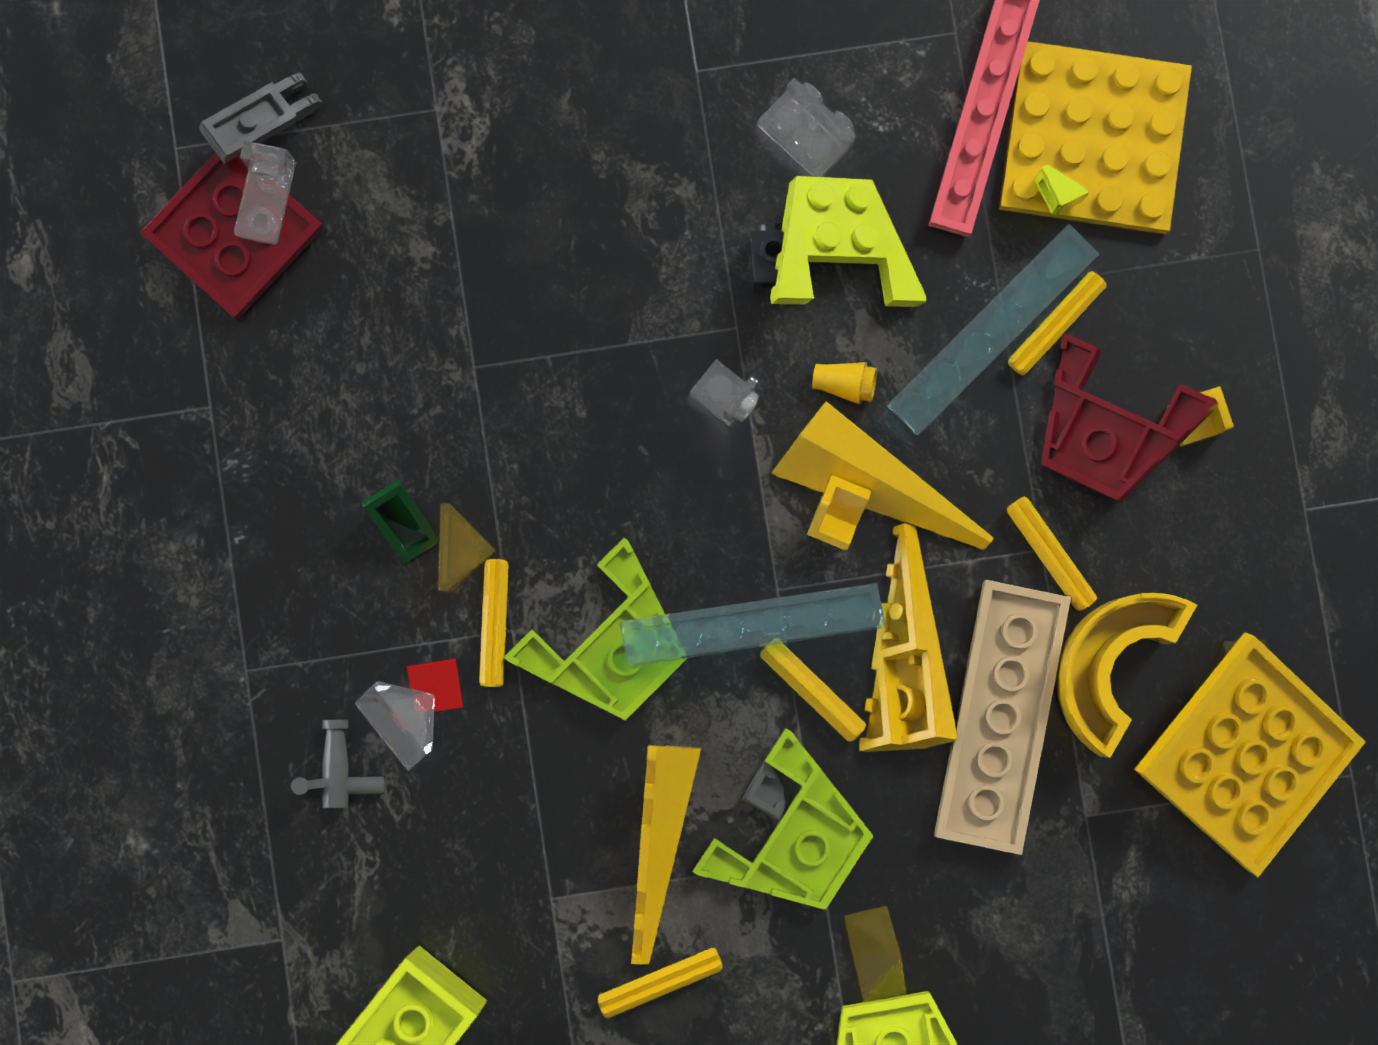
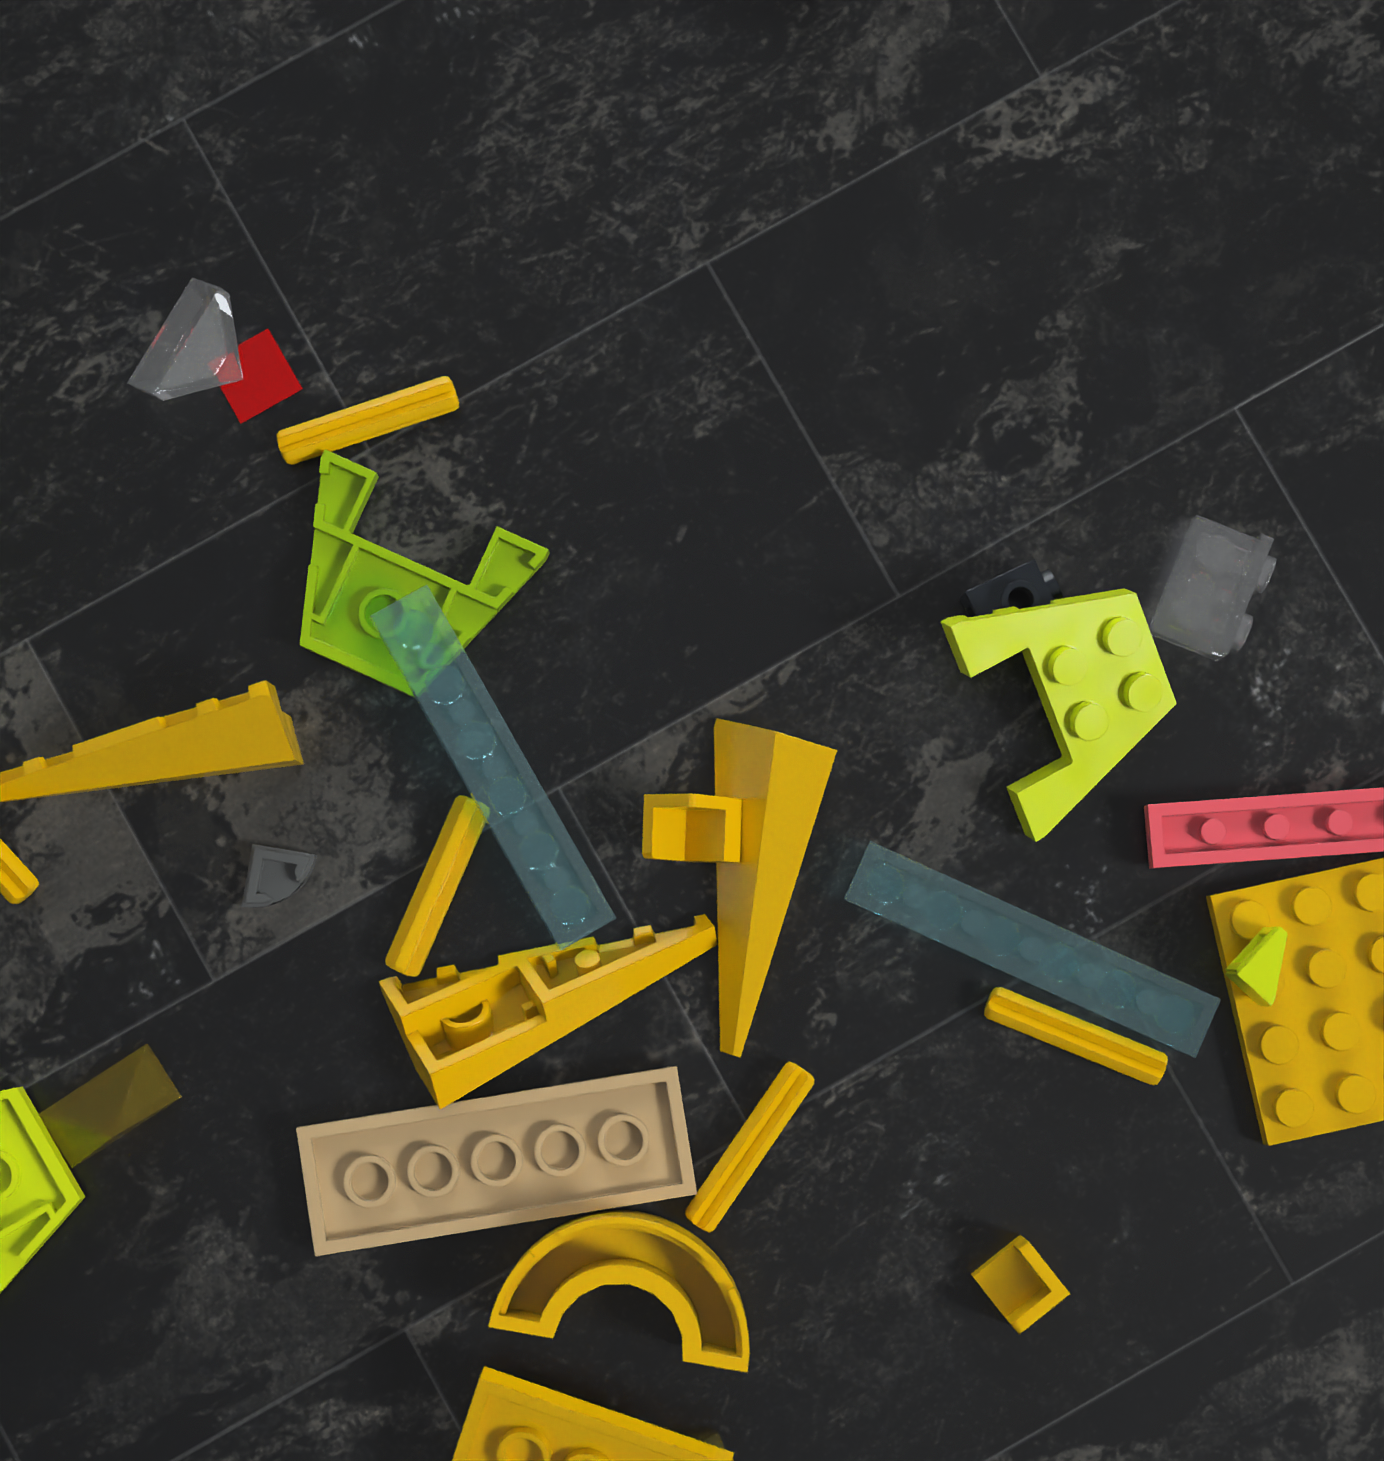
camera: 70 degrees right, 0 degrees up
dark grey piece [291,720,384,808] -> none
dark green slope [361,480,441,564] -> none
clear yellow slope [438,503,495,593] -> none
clear bracket [689,359,759,426] -> none
lime wing [692,728,873,910] -> none
yellow cone [812,362,877,404] -> none
dark red wing [1041,333,1219,503] -> none

